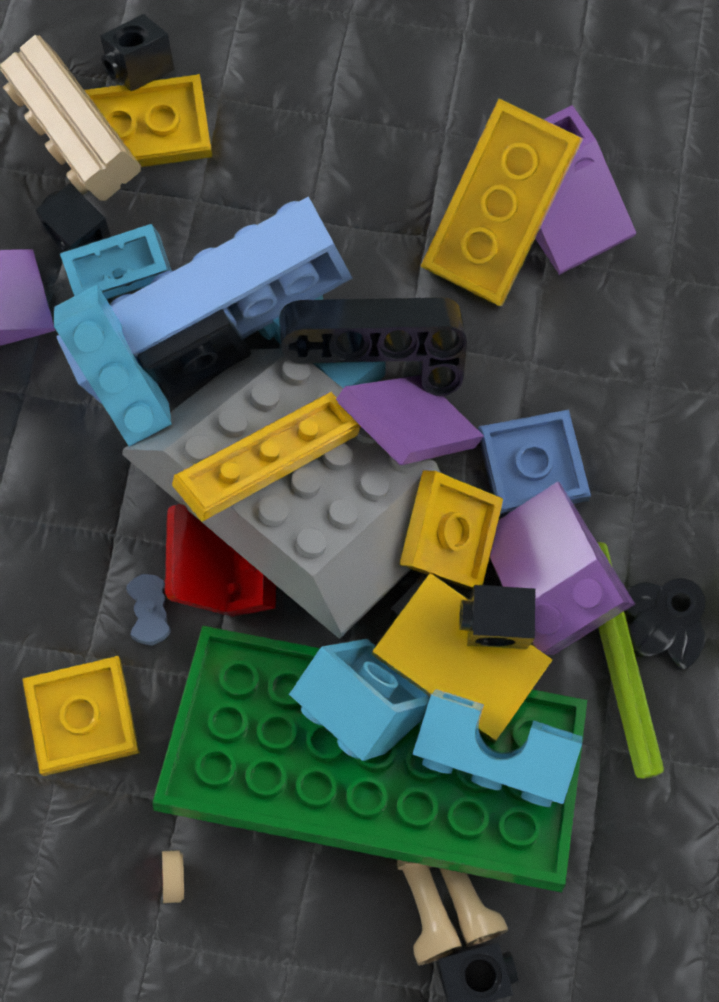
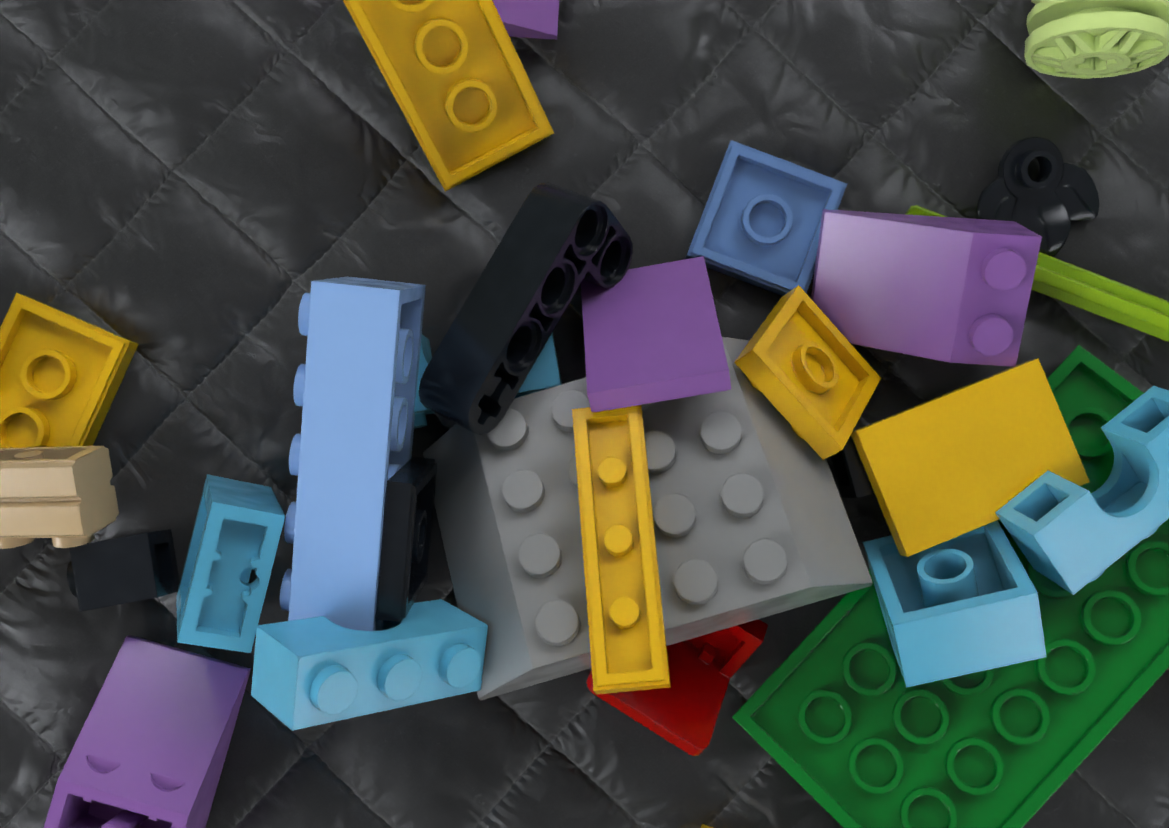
camera: 55 degrees left, 15 degrees up
sand blue piece [126,574,171,646] -> none
black brick [459,585,536,649] -> none

